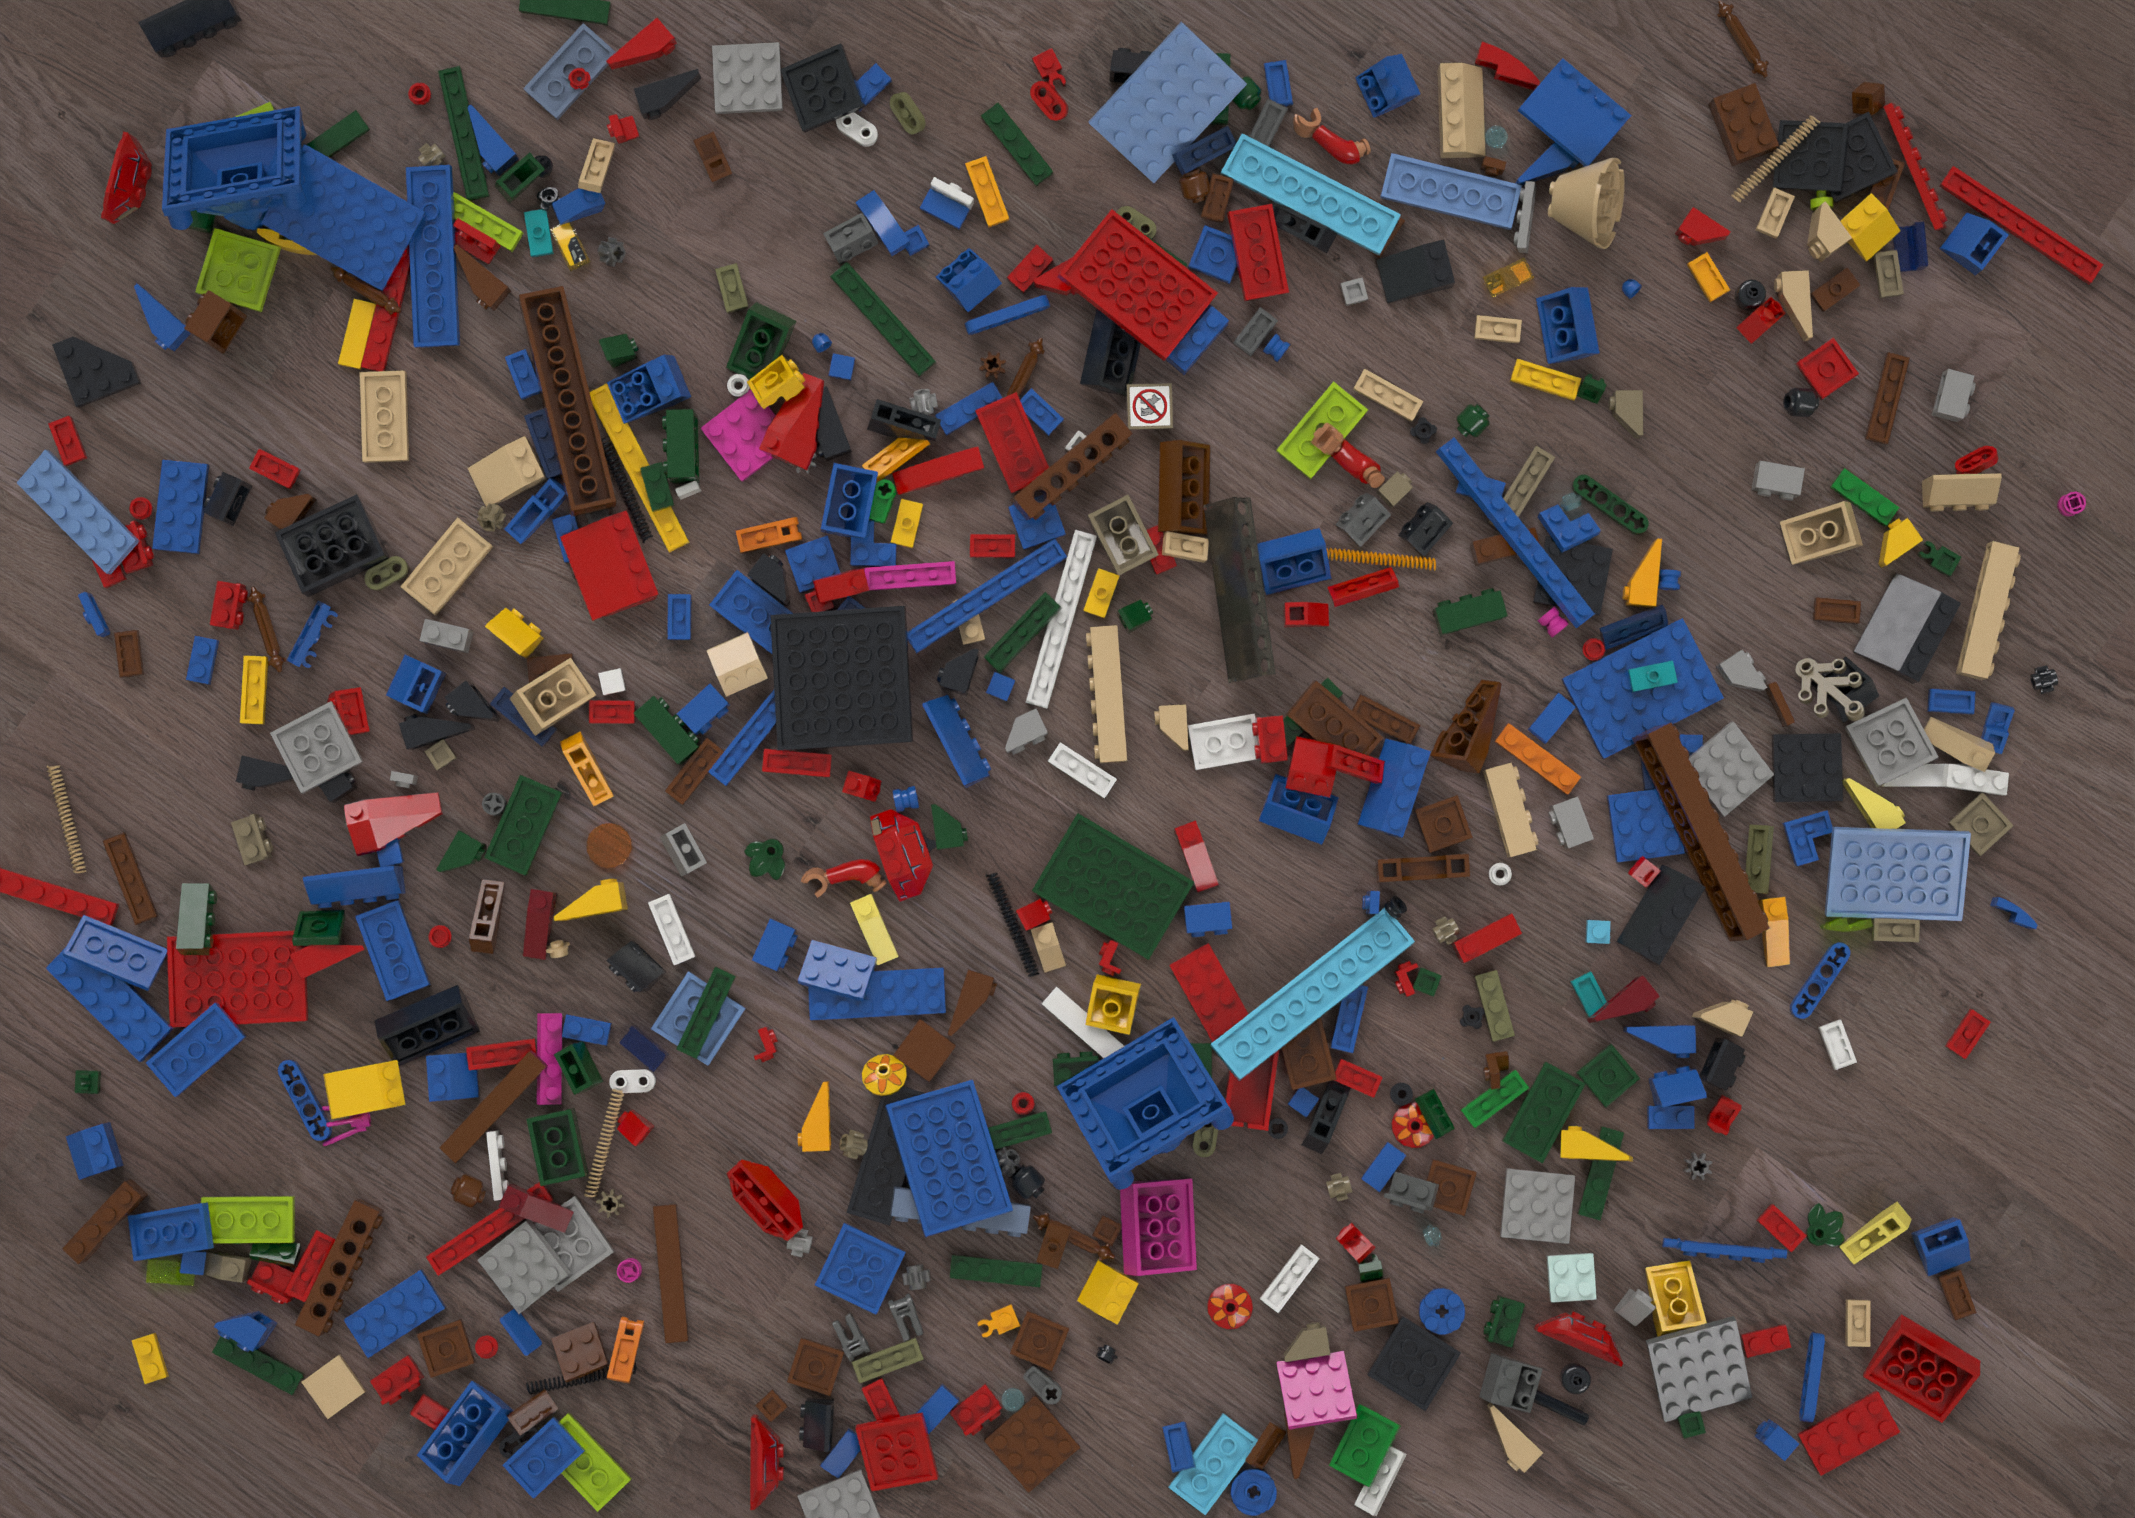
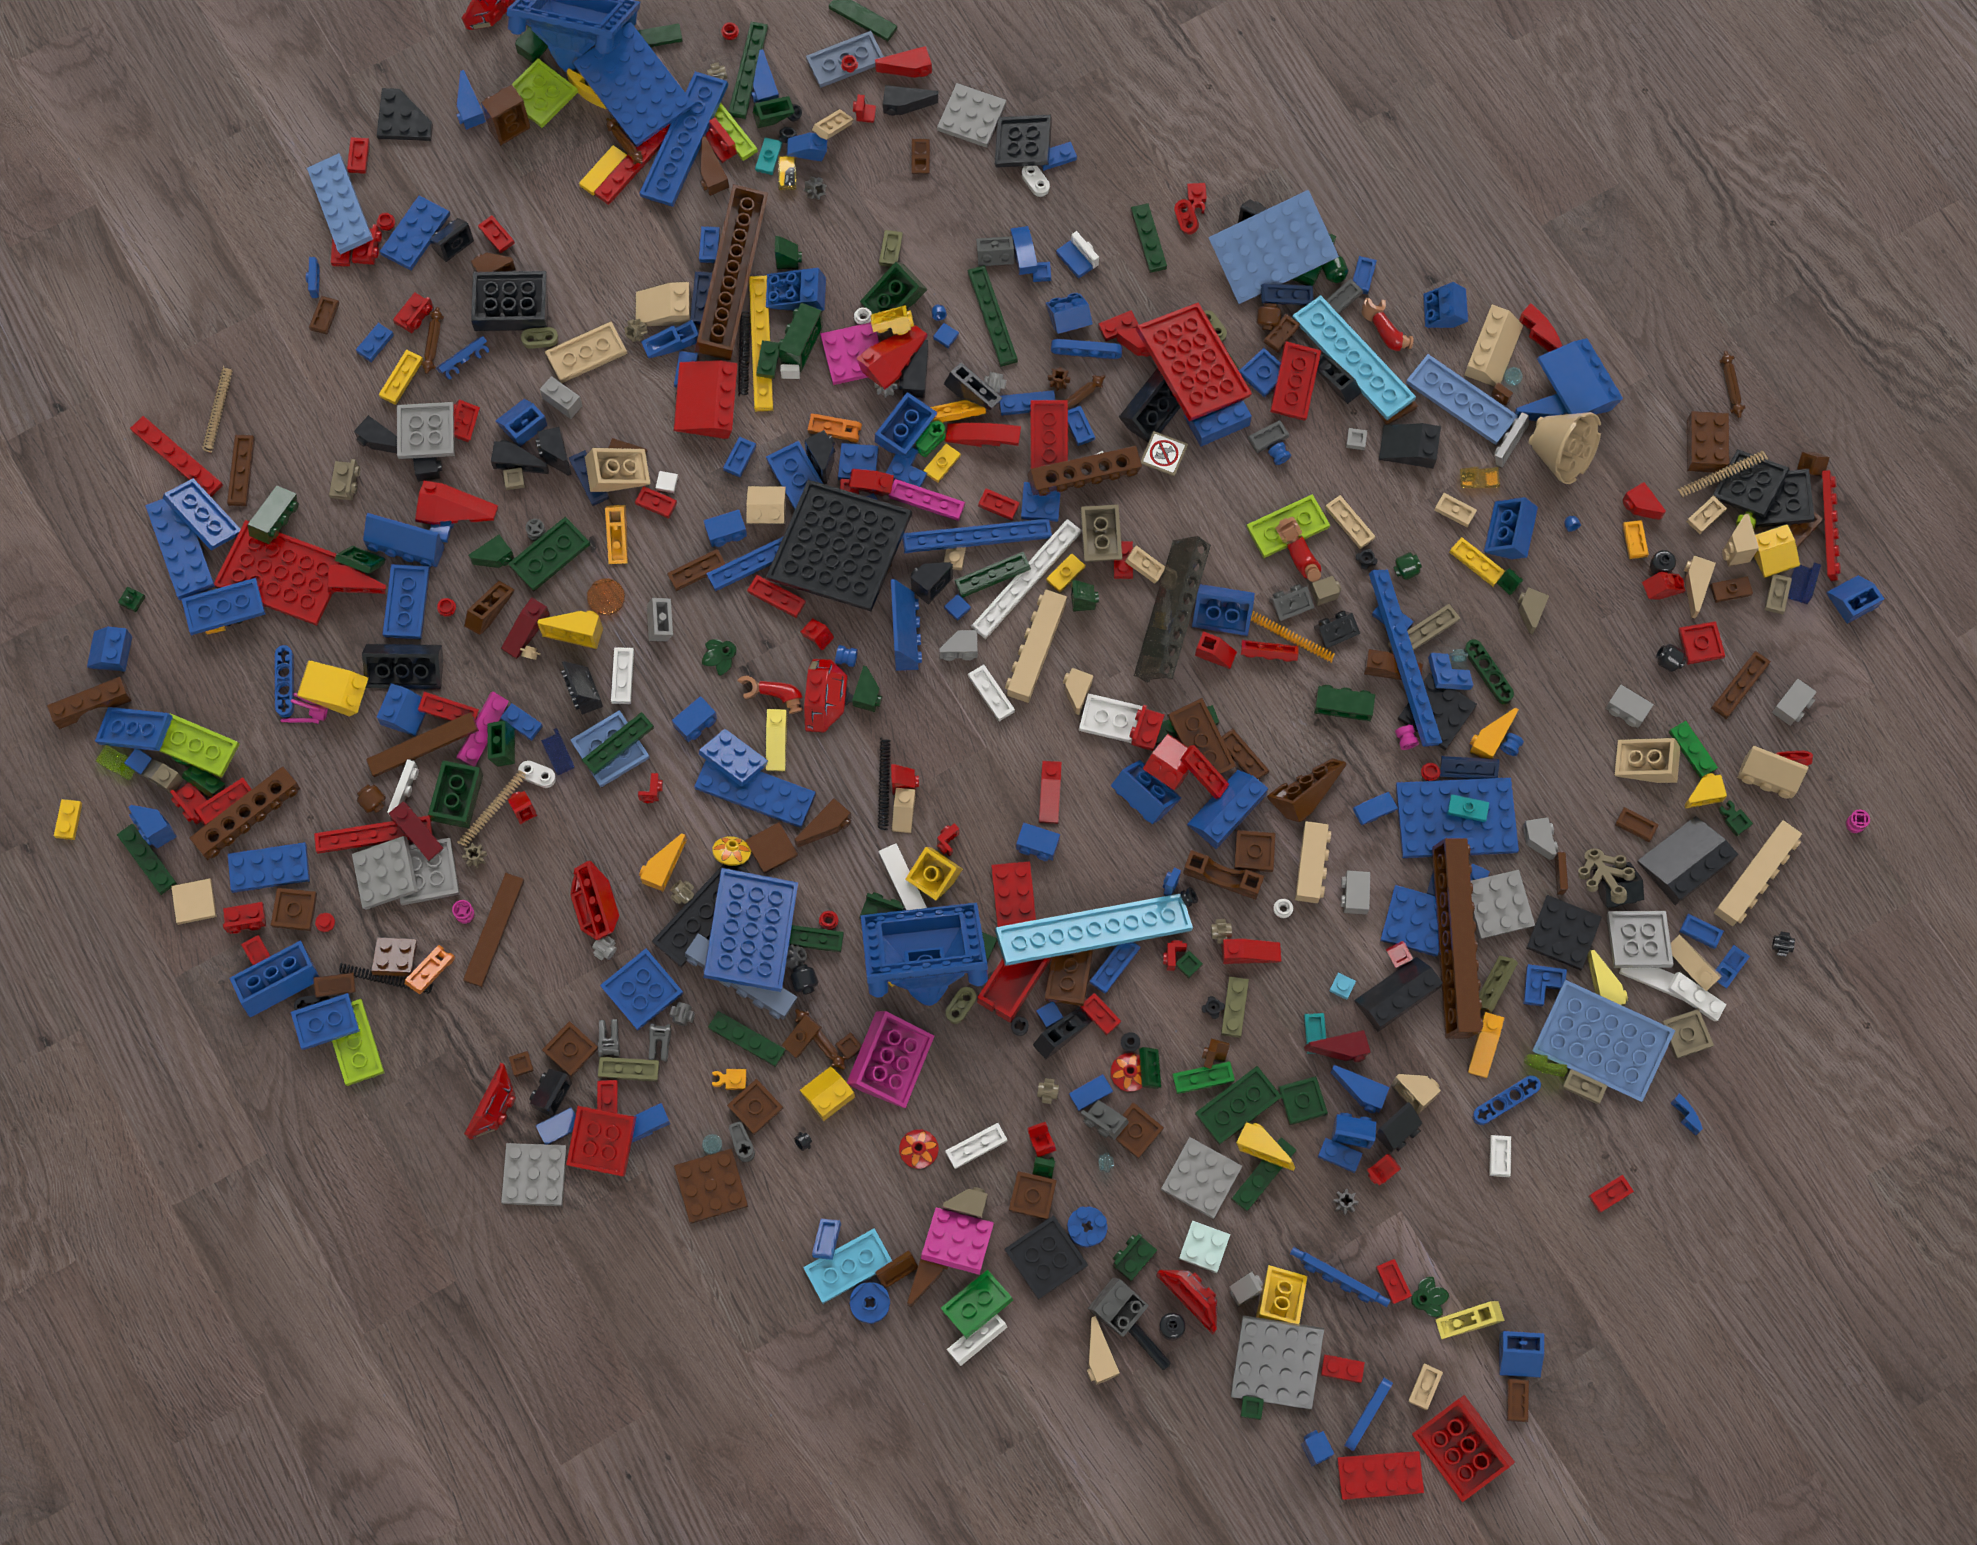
camera: 25 degrees right, 15 degrees down
tan plate [360,371,409,463] -> none
light grey plate [390,771,418,788] -> none
yellow slope [485,608,544,659] -> none
blue slope [500,1309,542,1356] -> none
dark green brick [633,696,700,765] -> none
olive plate [890,92,925,134] -> none
red bracket [949,1383,1002,1436] -> none
light orange plate [965,156,1009,228] -> none
dark green plate [1032,813,1194,960] -> none
reddish brown slope [1158,440,1210,535] -> none
orange plate [1494,723,1581,795] -> none
red plate [1939,166,2104,285] -> none

